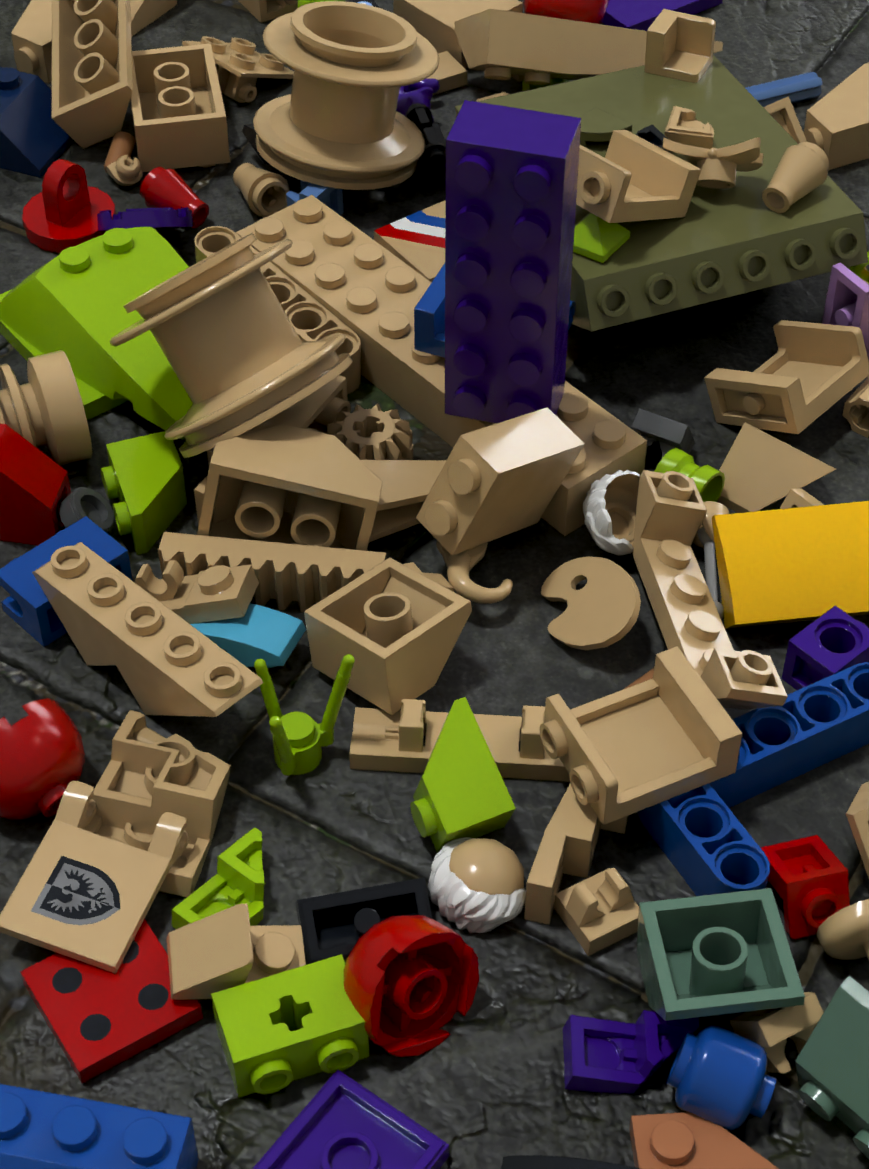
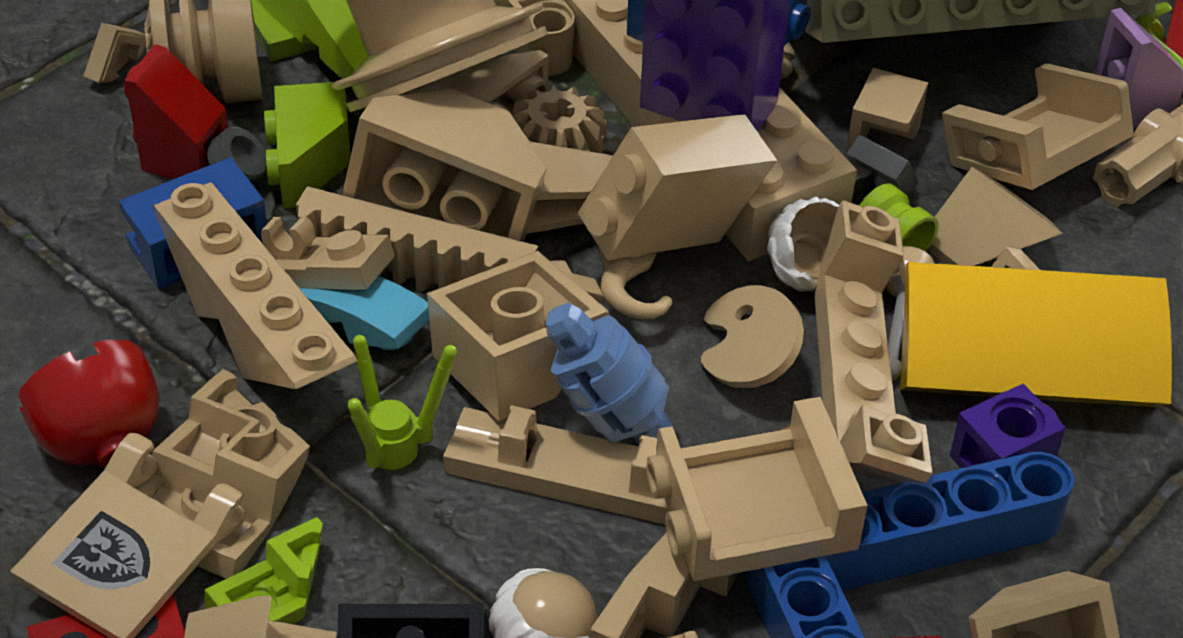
camera: 10 degrees right, 0 degrees up
lime slope [410,697,516,853] -> none
none -> medium blue piece [545,303,672,446]
none -> tan panel [847,68,928,150]

